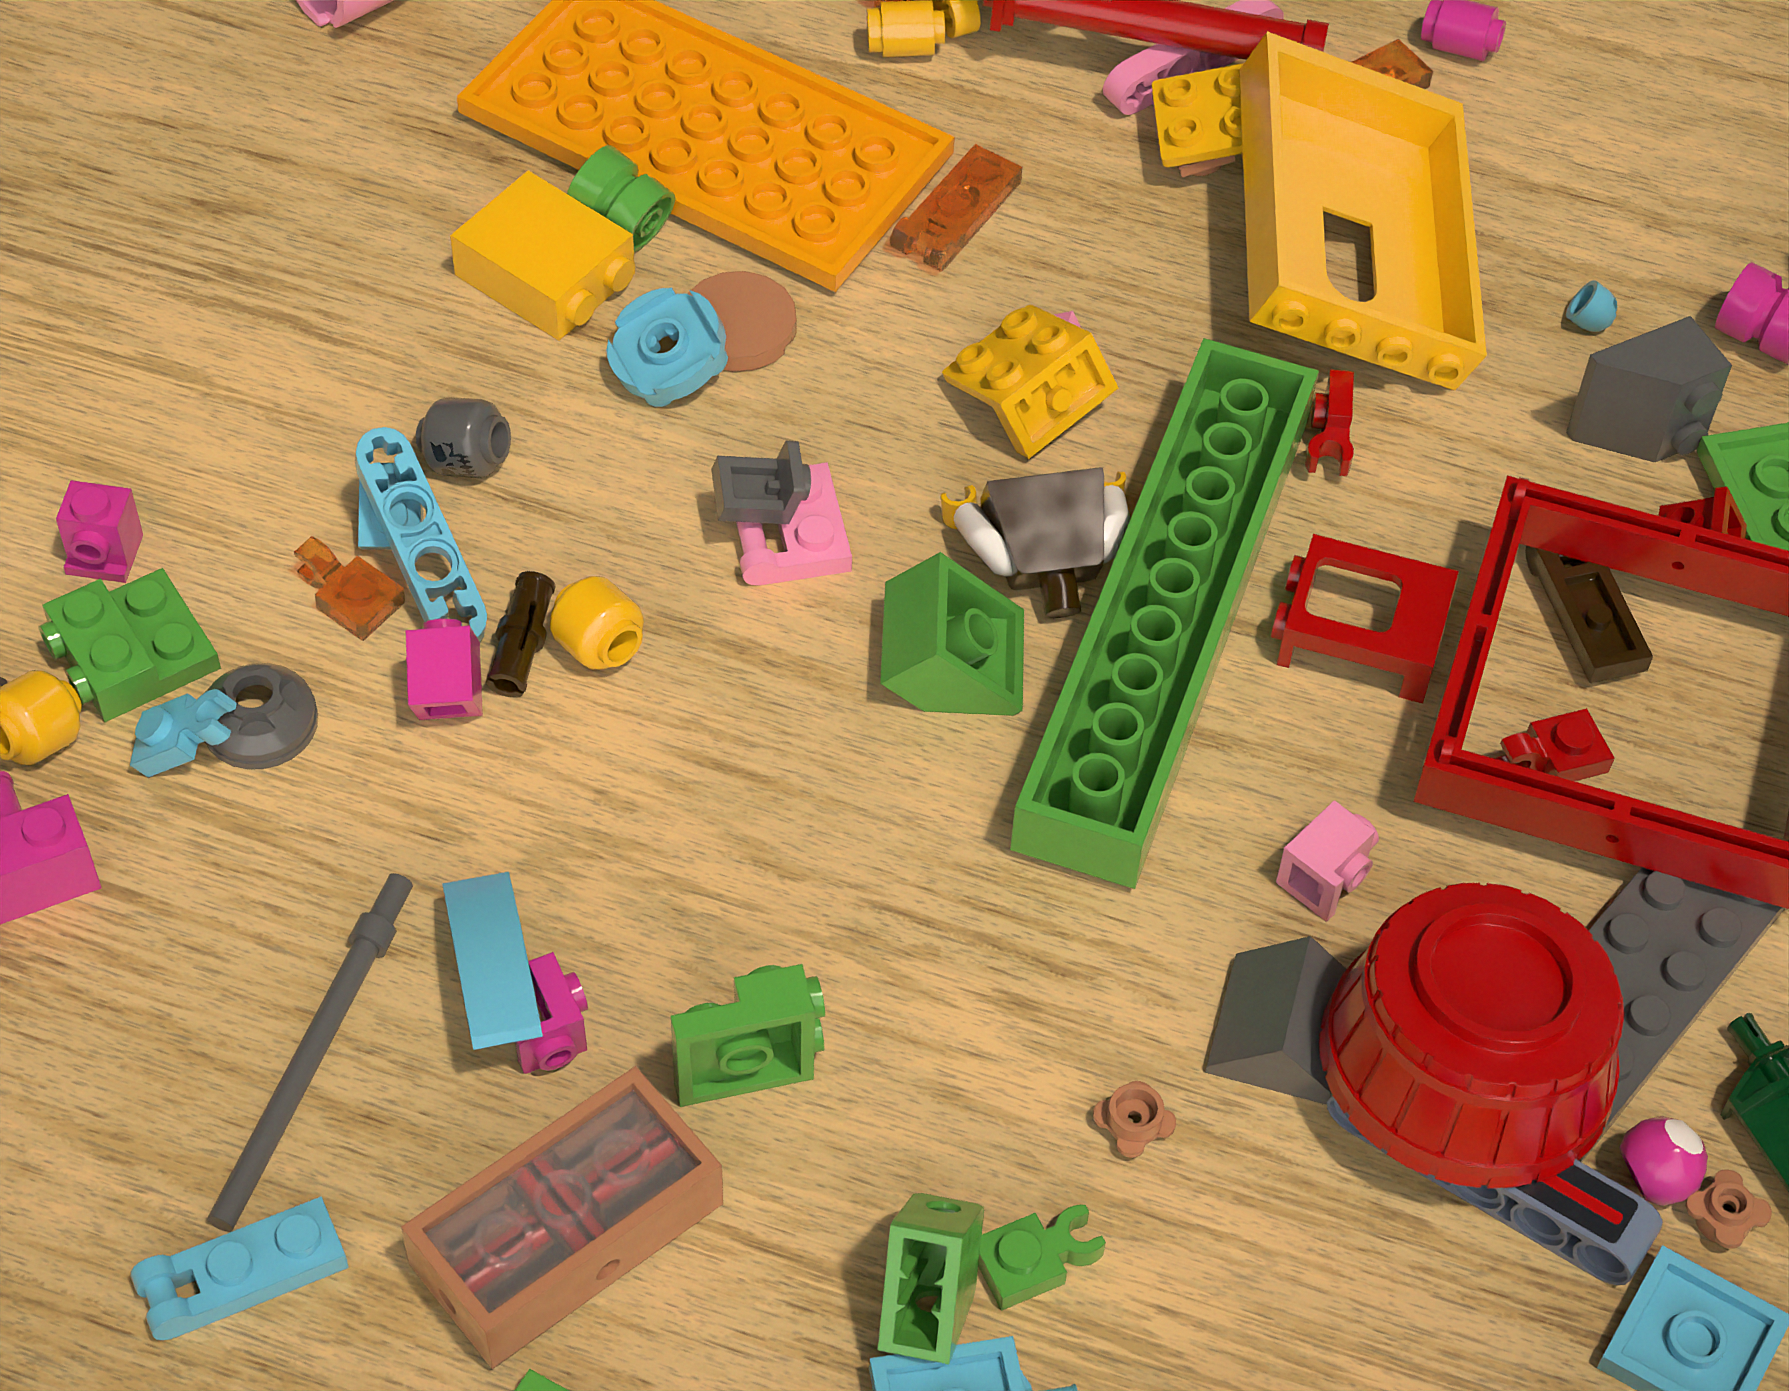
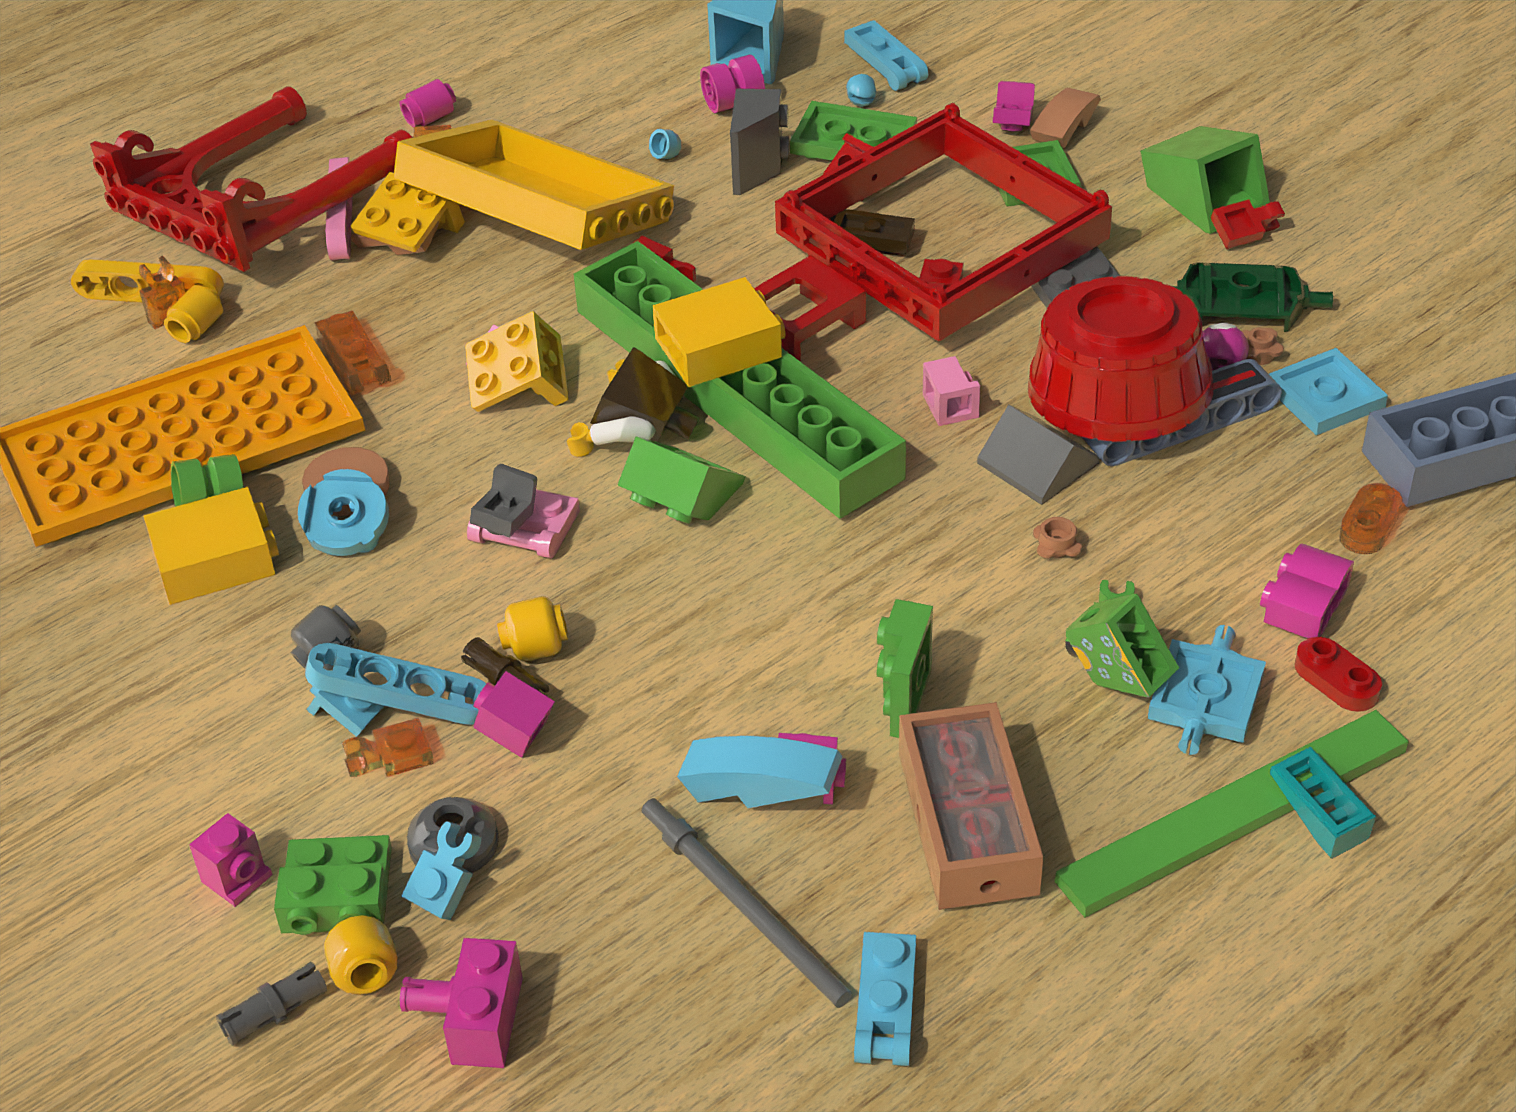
camera: 55 degrees left, 10 degrees down
none -> yellow brick [653,277,785,387]

